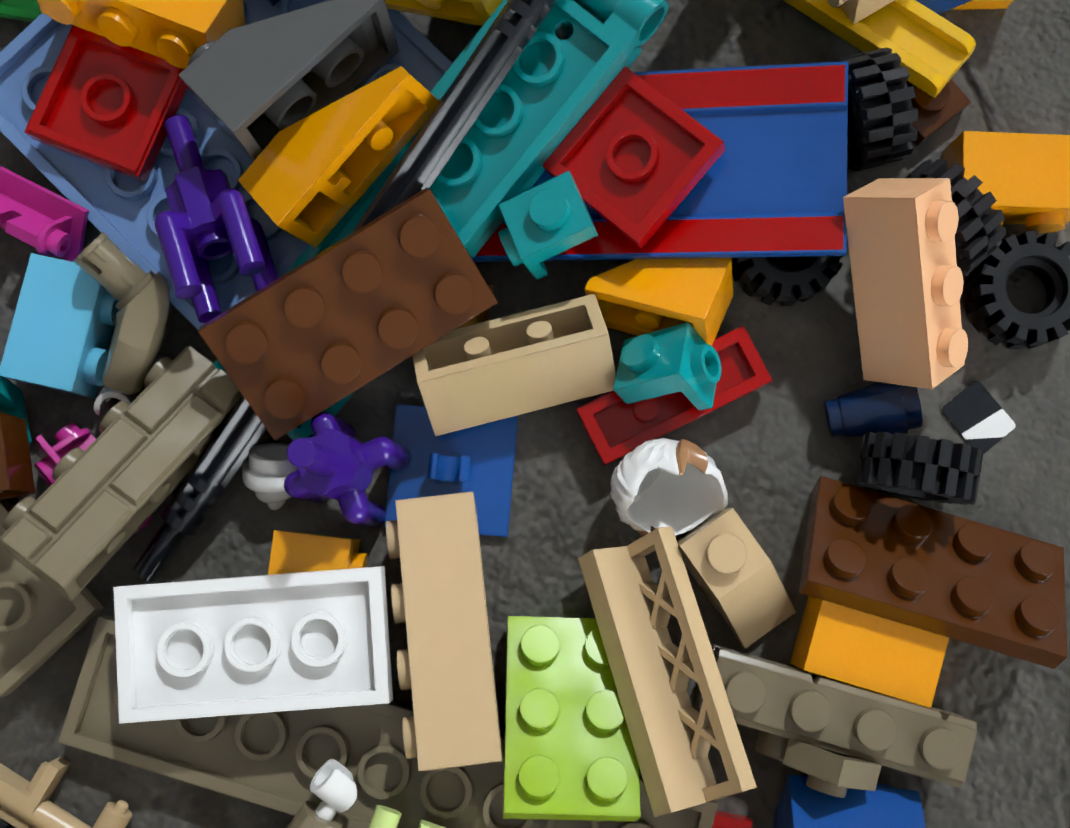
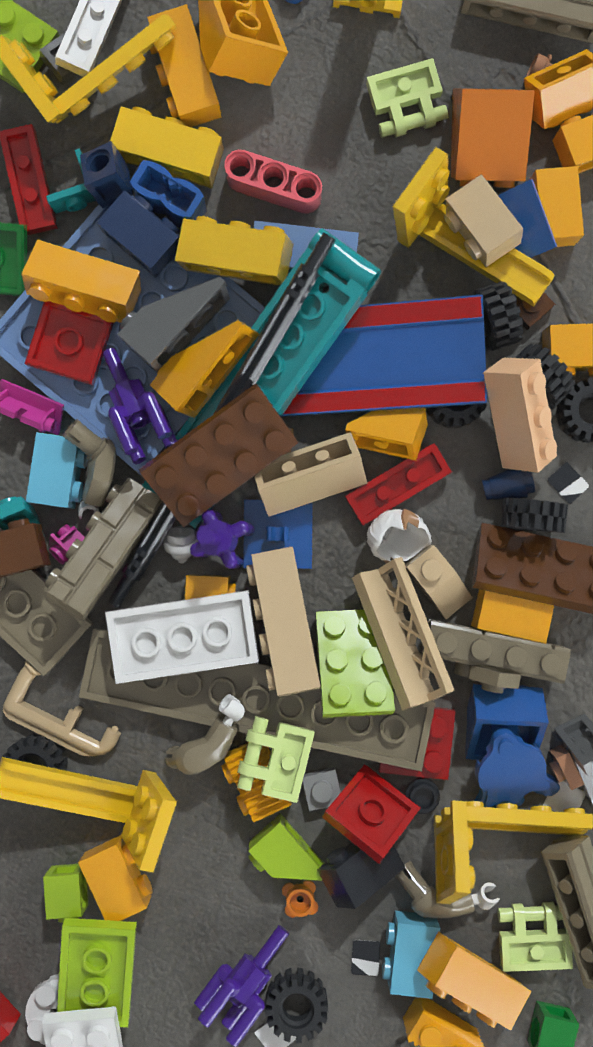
camera: 10 degrees left, 5 degrees up
teal bracket [498,171,598,280] -> none
red plate [542,66,725,249] -> none
teal bracket [613,322,721,411] -> none

